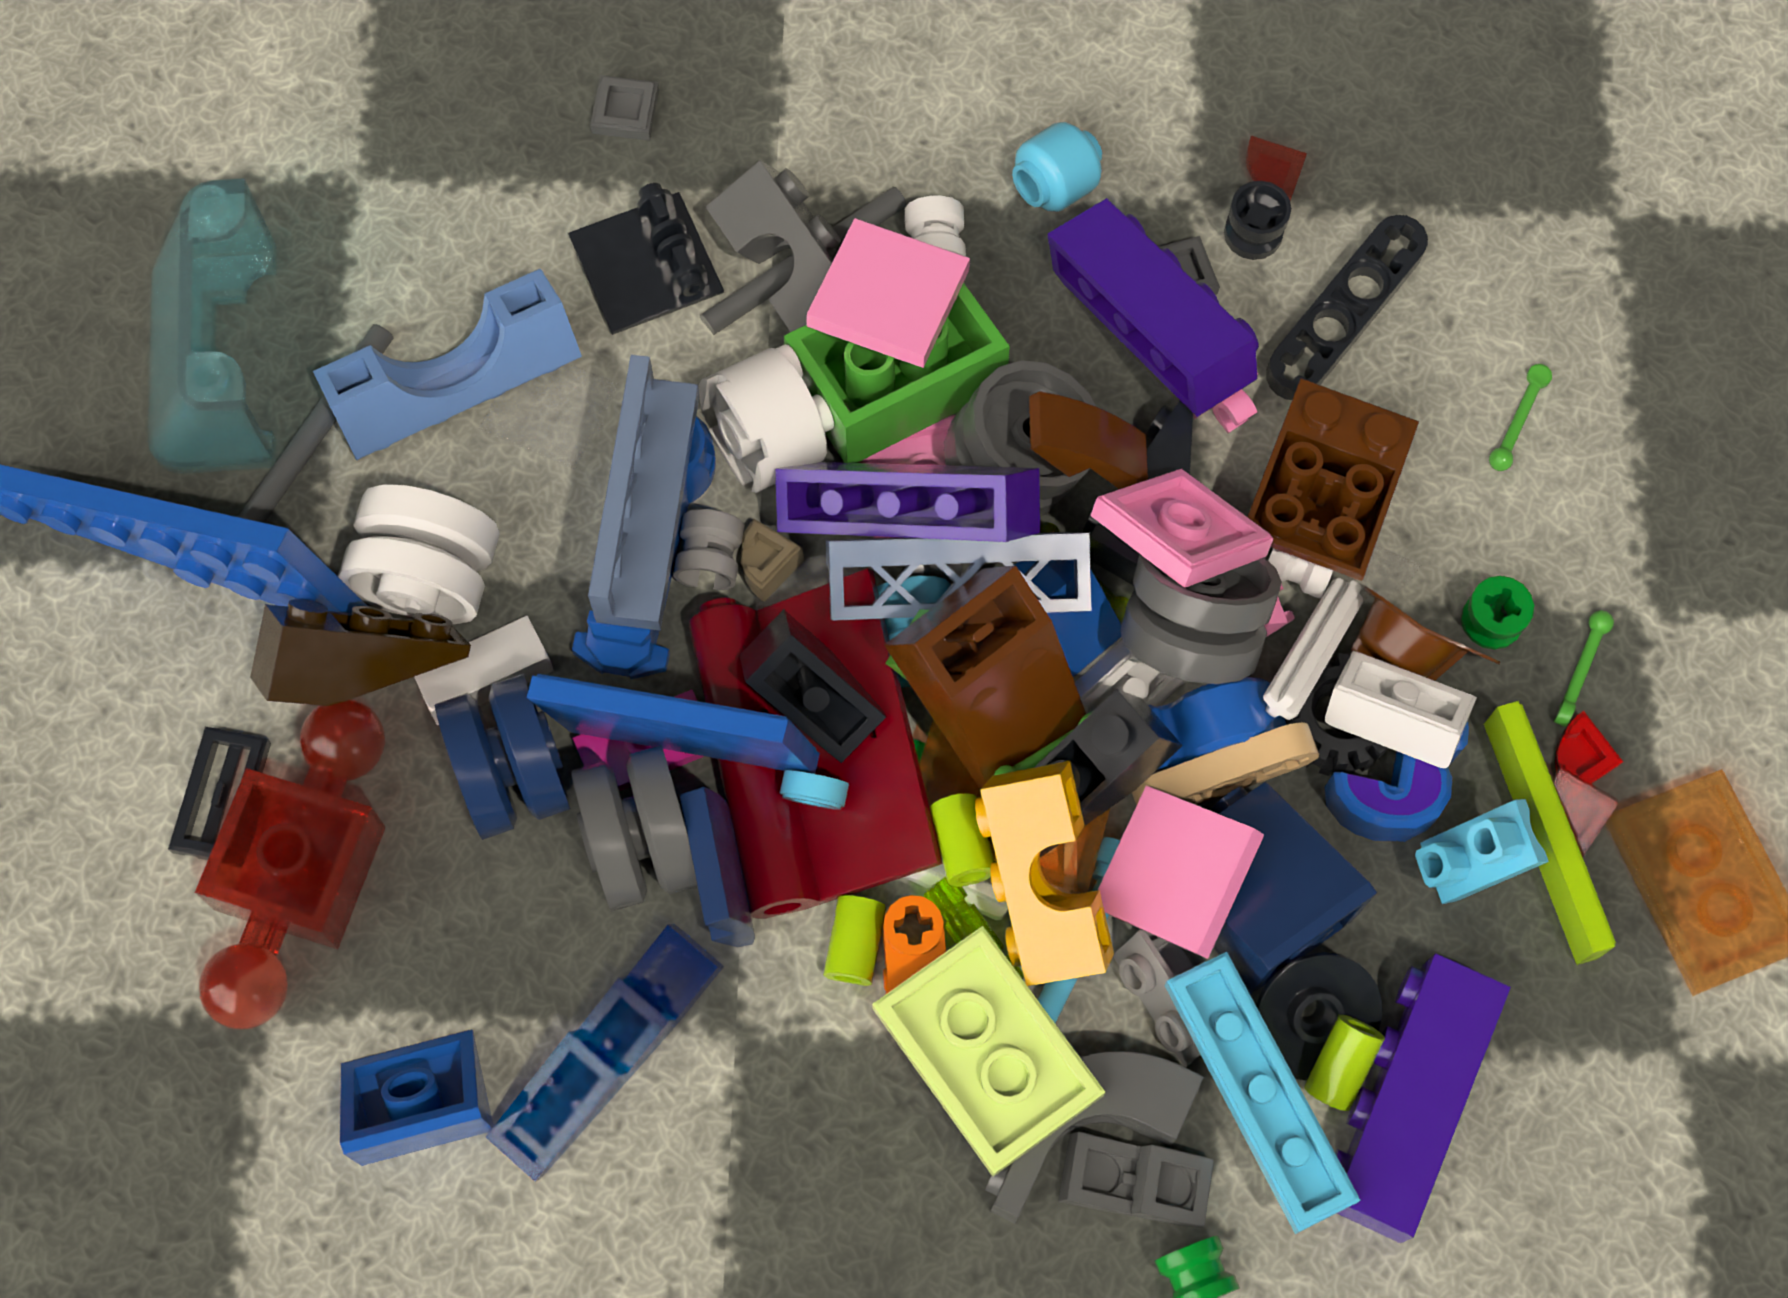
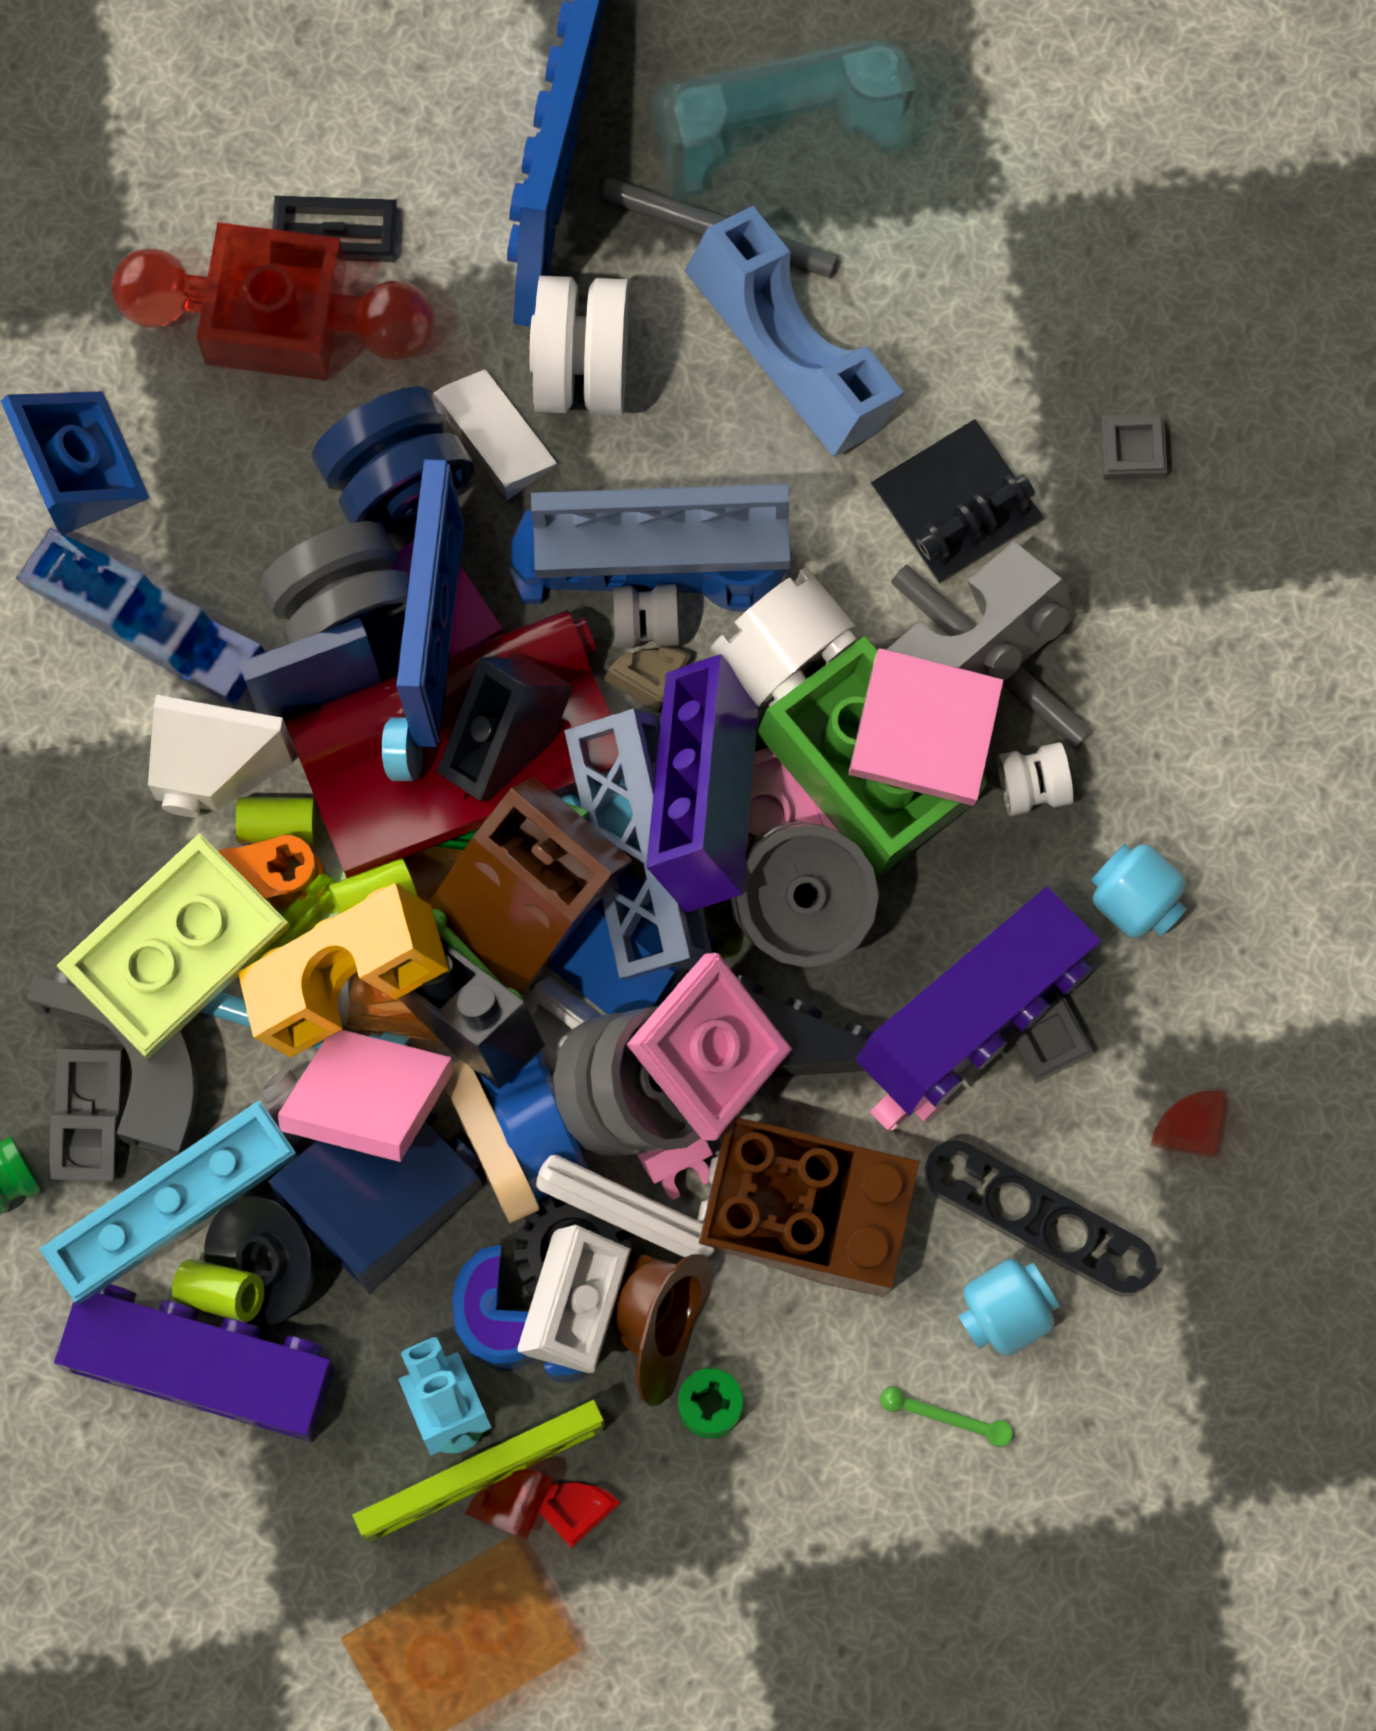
camera: 85 degrees right, 5 degrees up
dark brown slope [250,599,471,706] -> none
reddish brown slope [1029,391,1148,489] -> none
black wheel [1224,180,1292,260] -> none
bright green hinge [1553,610,1614,727] -> none
none -> white slope [148,695,295,817]
none -> medium azure head [958,1259,1060,1356]

